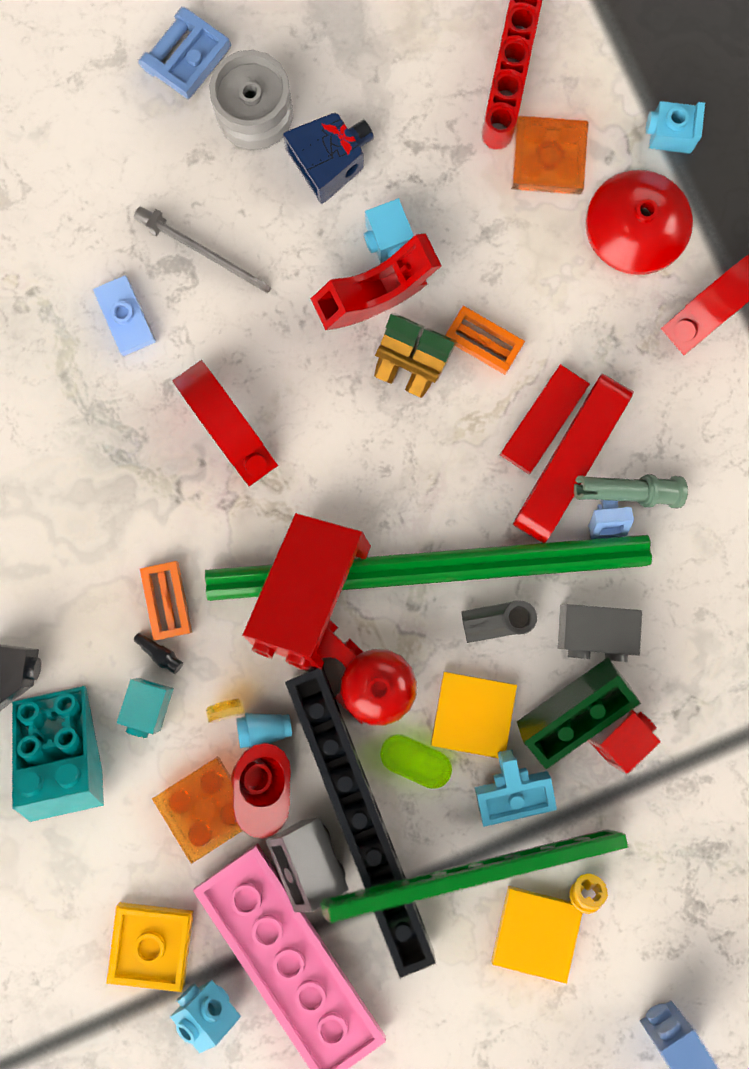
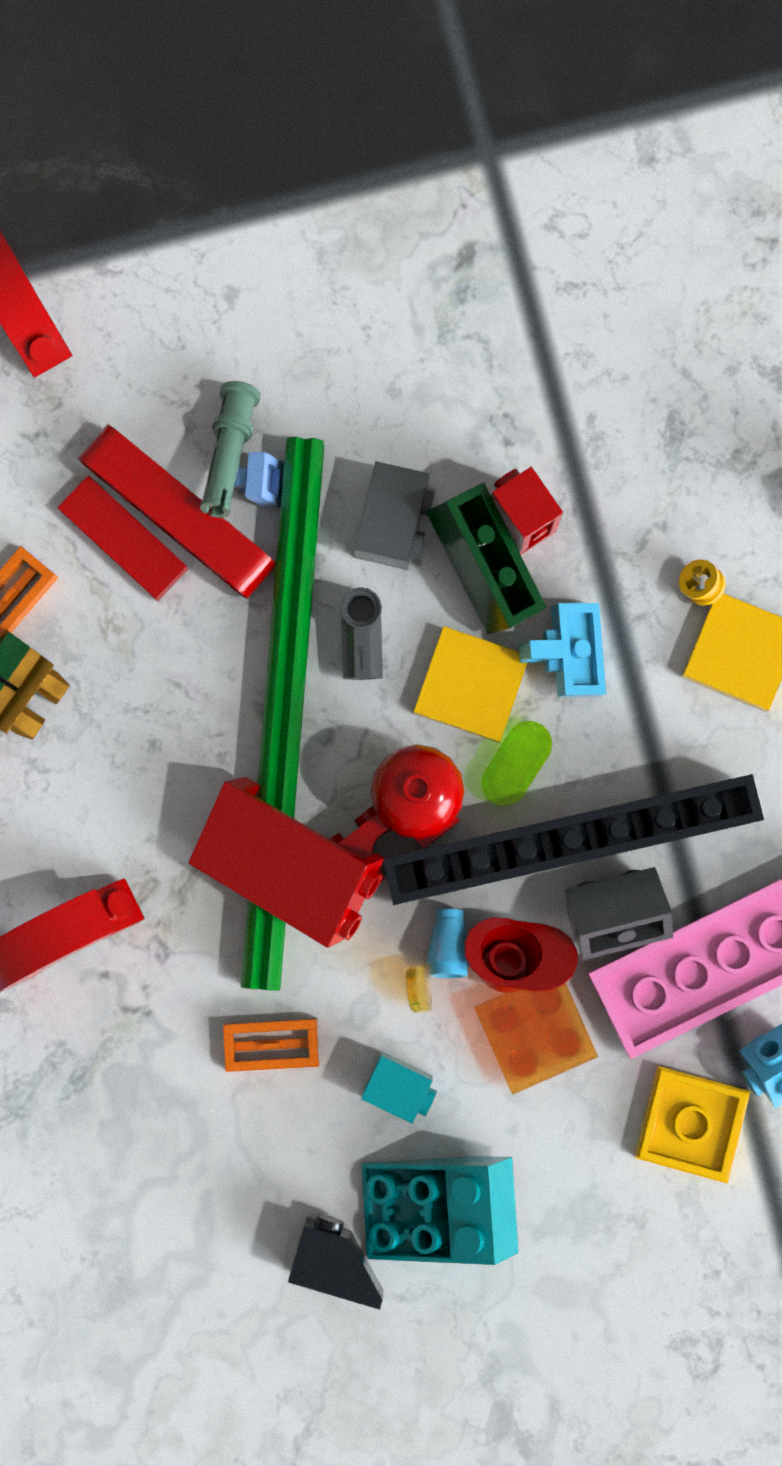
camera: 75 degrees left, 0 degrees up
black piece [134,633,183,674] -> none
green tile [320,829,628,923] -> none

